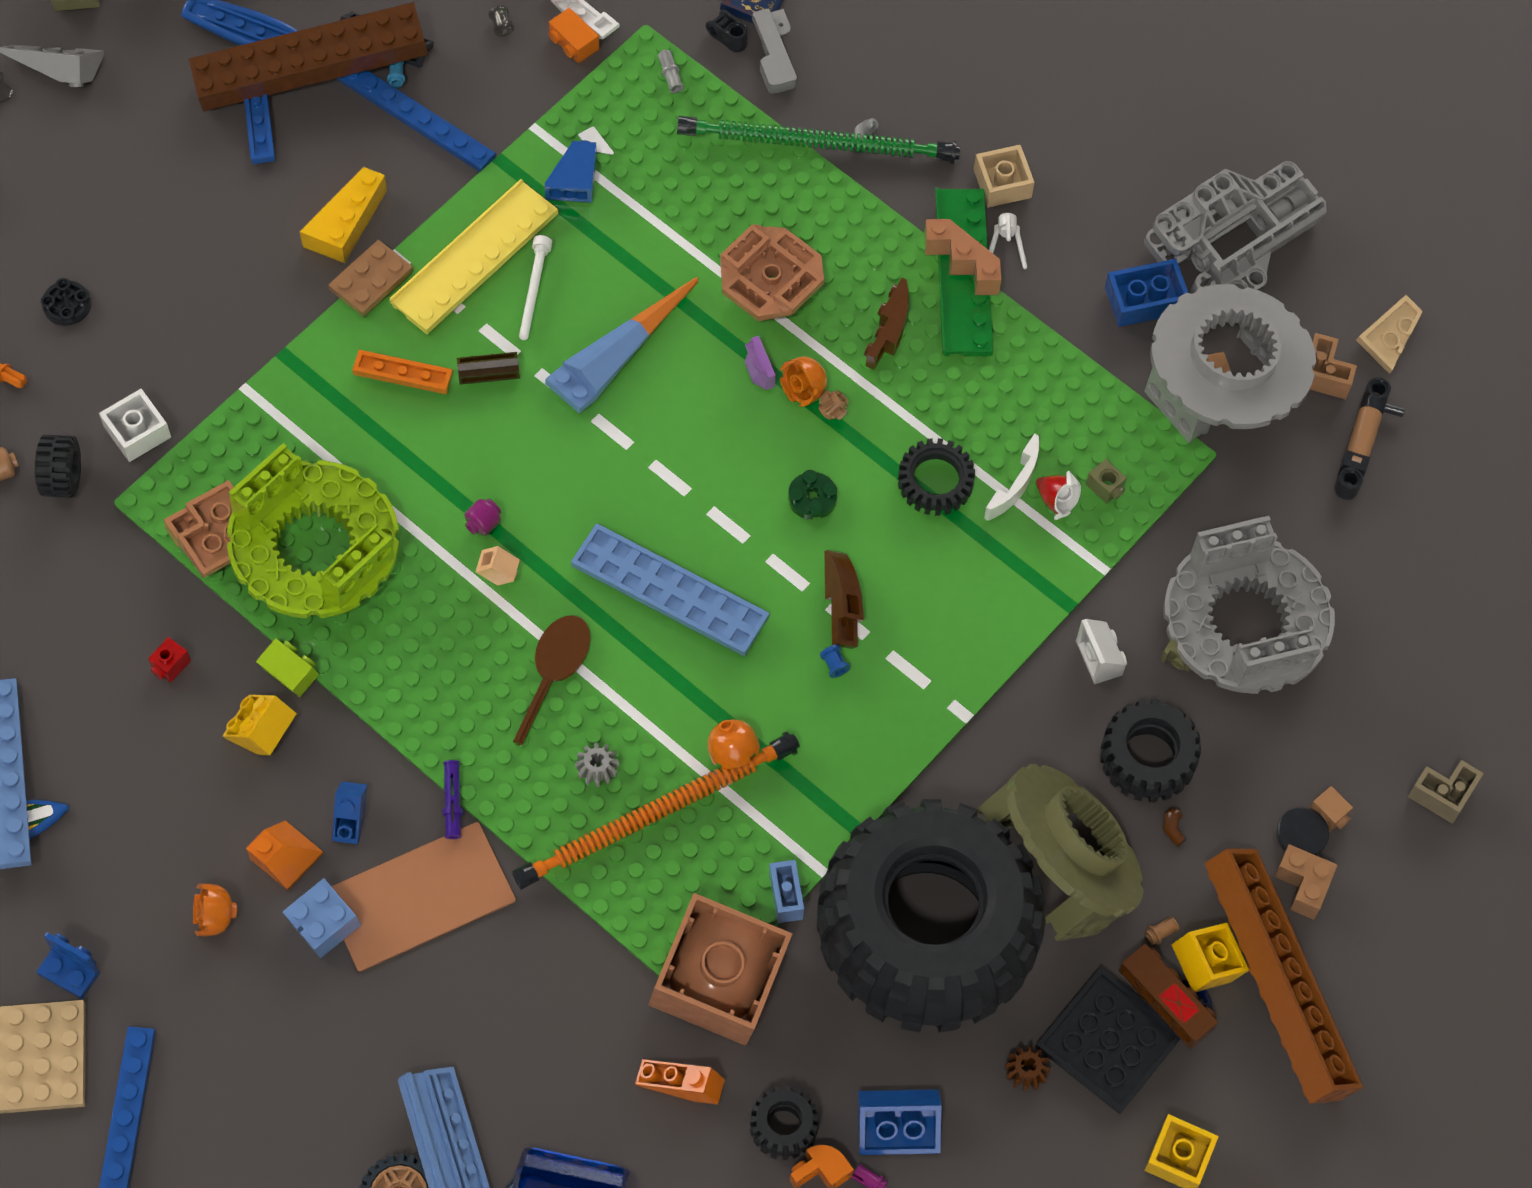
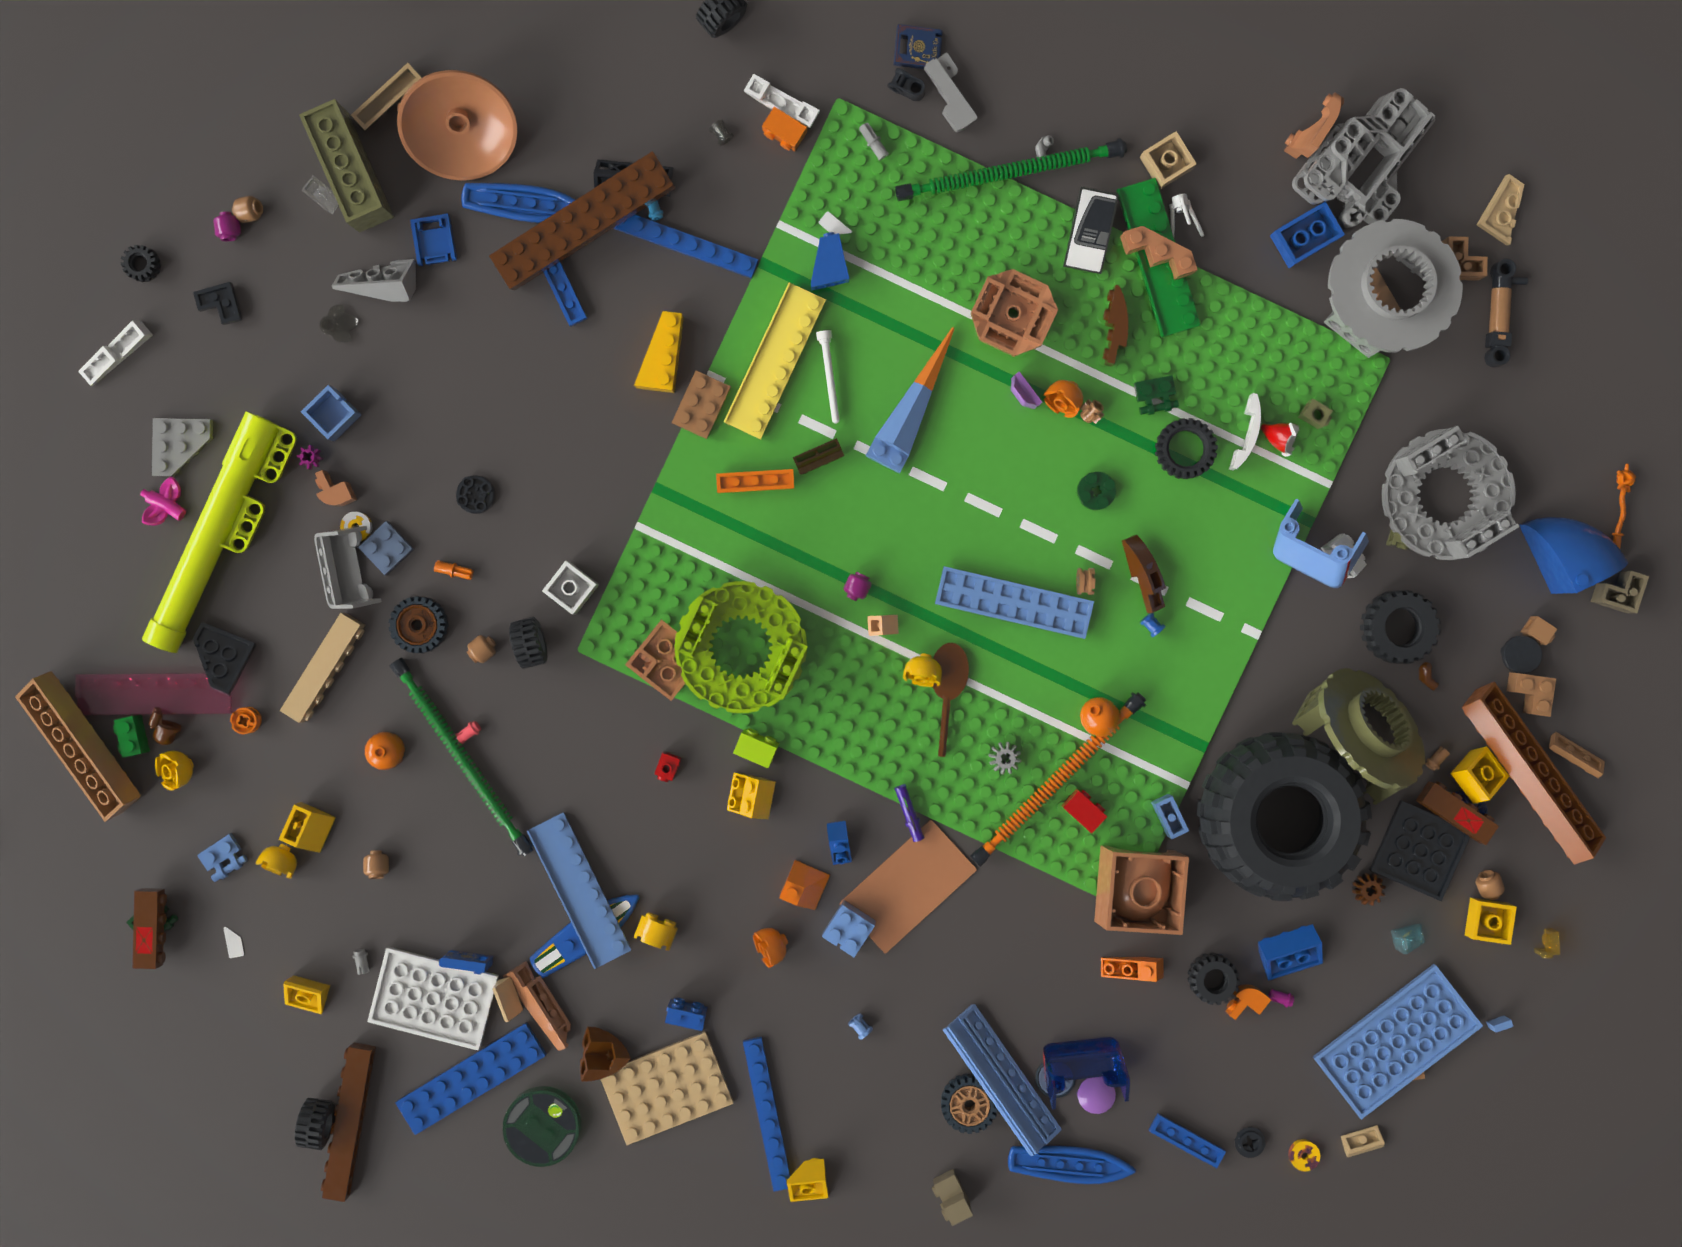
camera: 15 degrees left, 25 degrees up
none -> blue container [410,214,457,266]
none -> yellow brick [634,912,678,951]
none -> medium blue bush [848,1013,873,1040]
none -> yellow cylinder [903,653,942,687]
none -> red brick [1061,789,1107,834]
none -> slope [1063,186,1119,274]
none -> medium nougat wheel [1076,568,1095,595]
none -> dark green plate [1134,375,1179,415]
none -> medium blue windscreen [1273,499,1369,588]
none -> nougat slope [1284,92,1344,159]
none -> clear light blue slope [1391,924,1425,954]
none -> medium nougat head [1476,870,1505,900]
none -> blue brick [1519,517,1628,594]
none -> medium nougat plate [1549,732,1605,778]
none -> orange piece [1612,464,1636,549]

